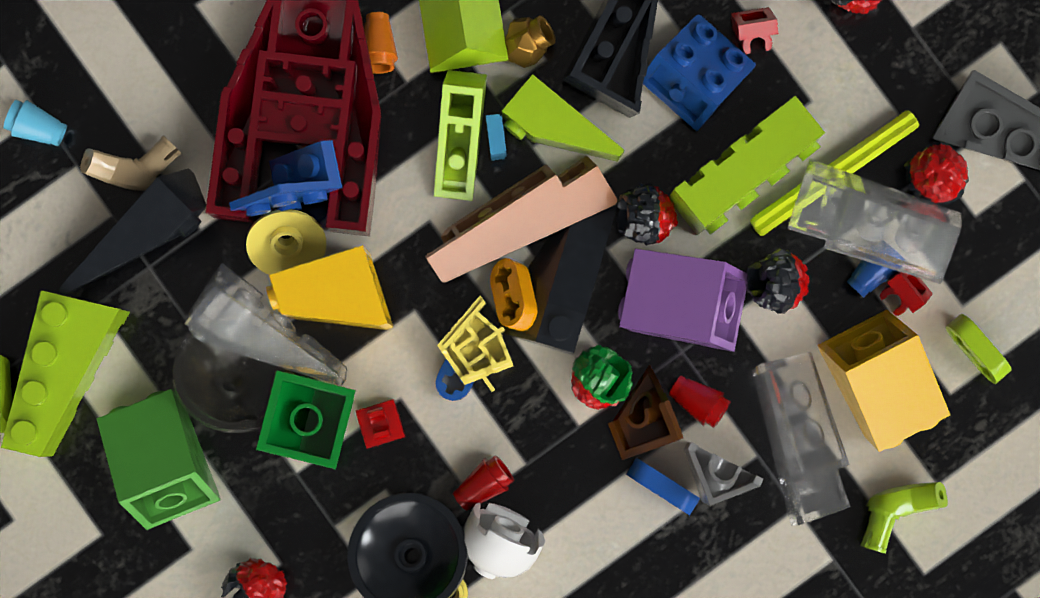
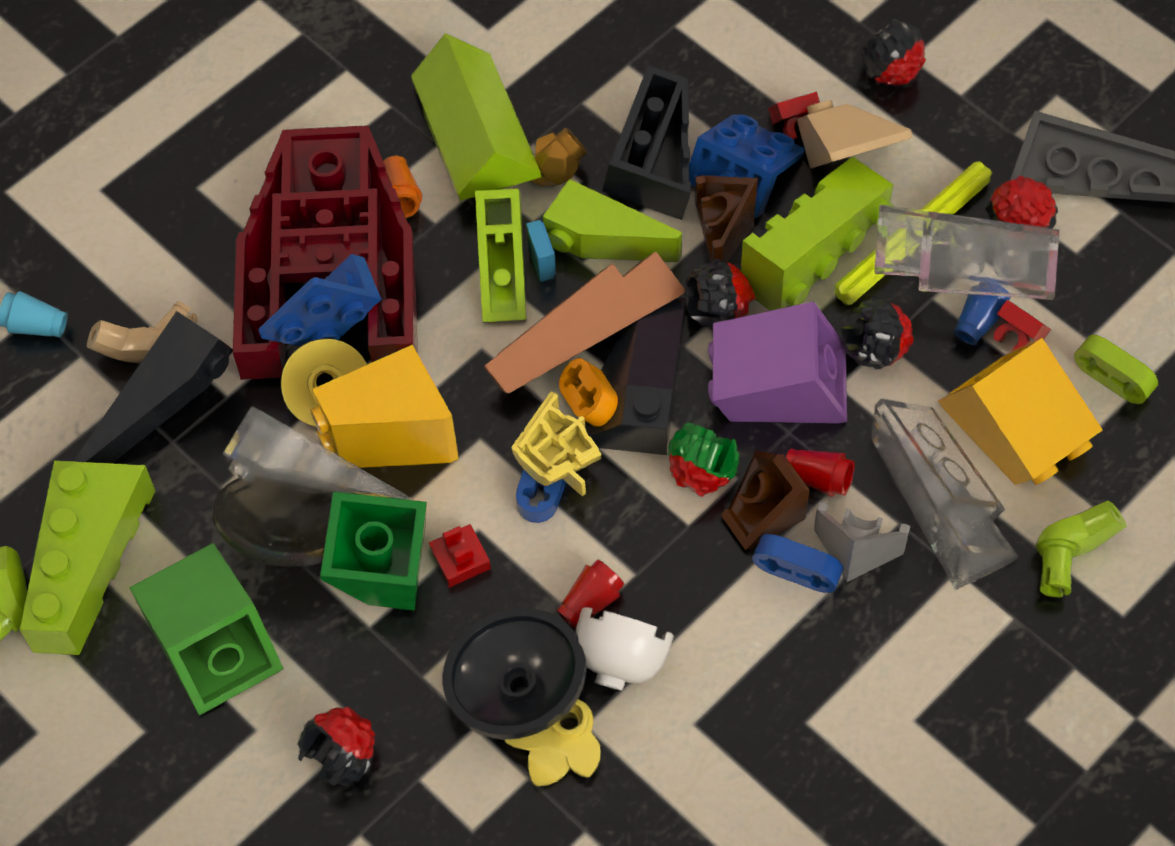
camera: 10 degrees left, 25 degrees down
none -> reddish brown slope [695,176,757,263]
none -> tan slope [796,100,913,168]

